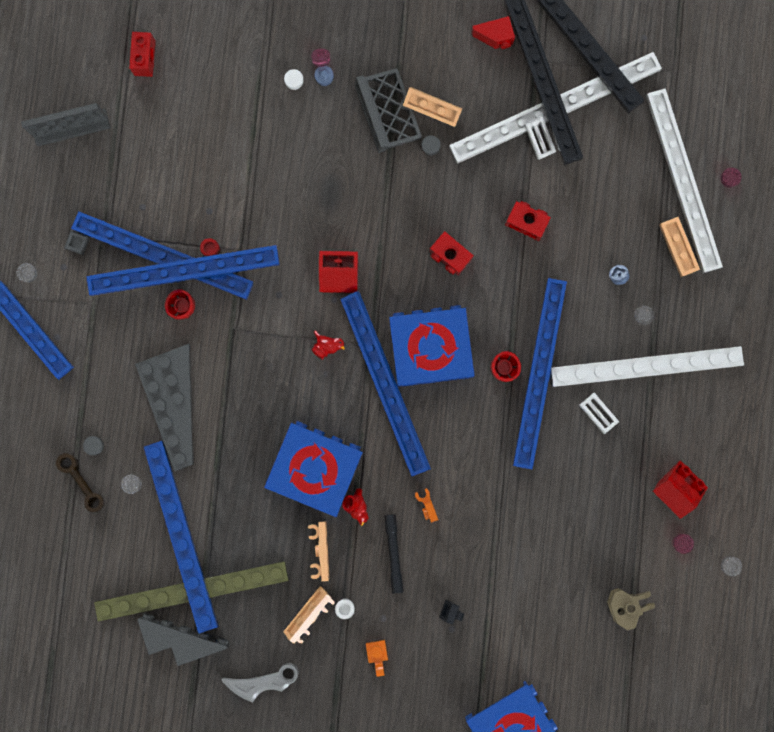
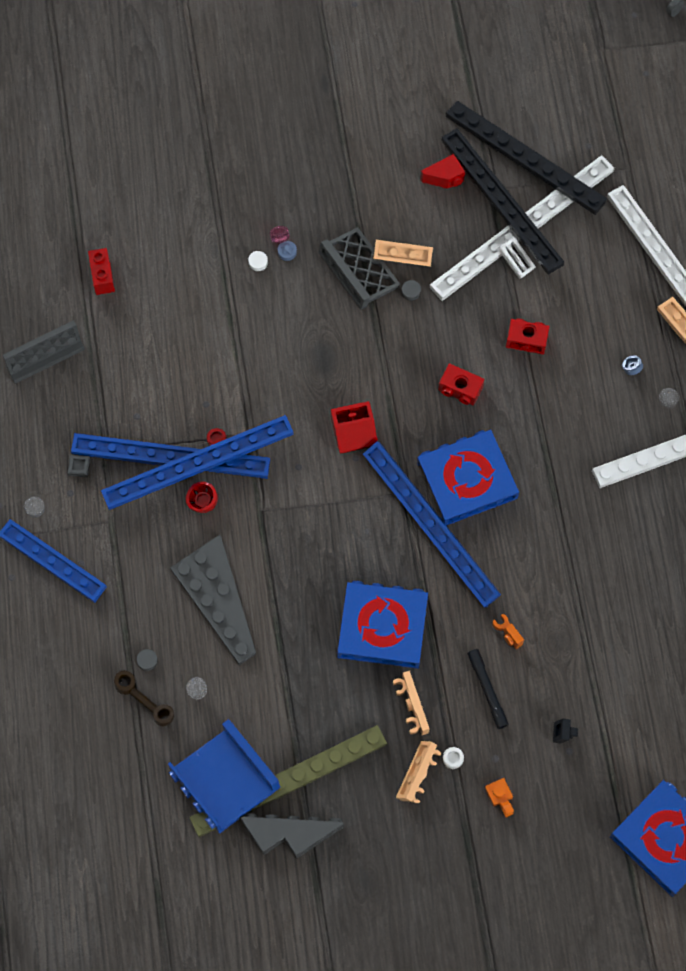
camera: 20 degrees left, 15 degrees down
blue plate [144,441,219,634] -> none
light grey piece [222,663,299,703] -> none
red animal [311,330,345,360] -> none
red animal [342,488,369,526] -> none
red helmet [490,351,521,382] -> none
blue plate [513,278,567,470] -> none
white tile [579,393,619,434] -> none
none -> blue panel [168,719,281,834]

